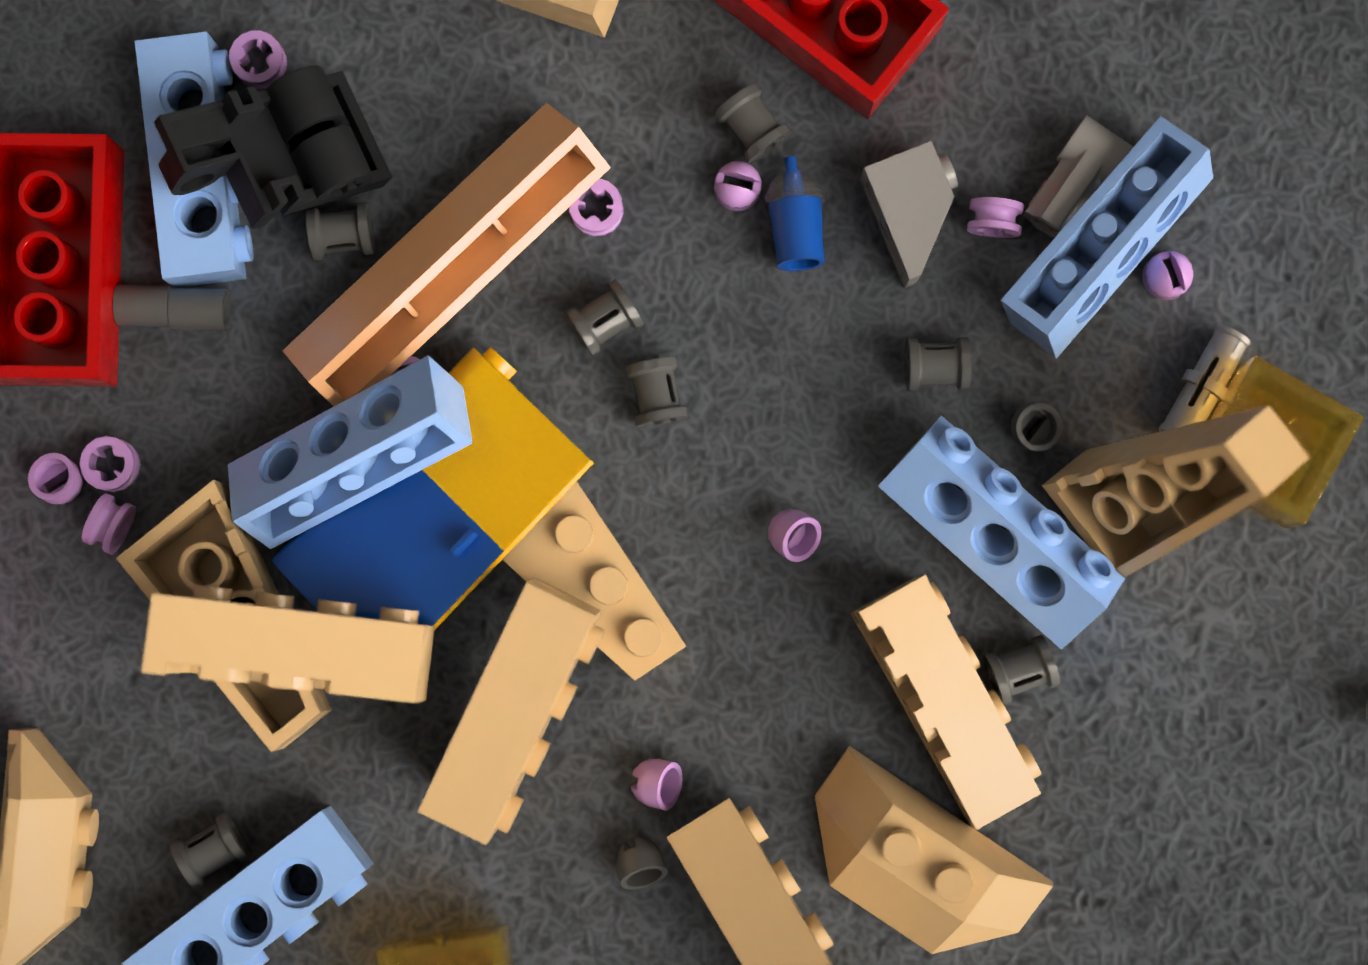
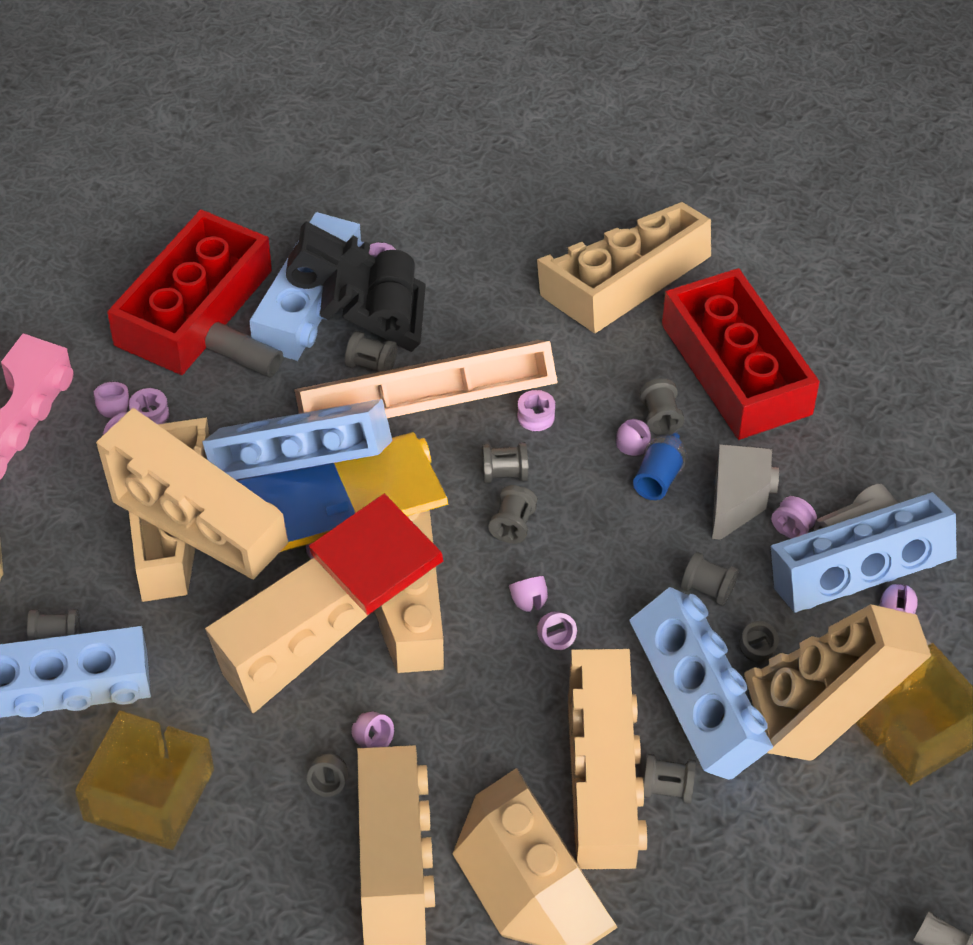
camera: 25 degrees right, 35 degrees down
none -> red tile [309,493,443,616]
none -> lavender hinge [509,576,548,612]

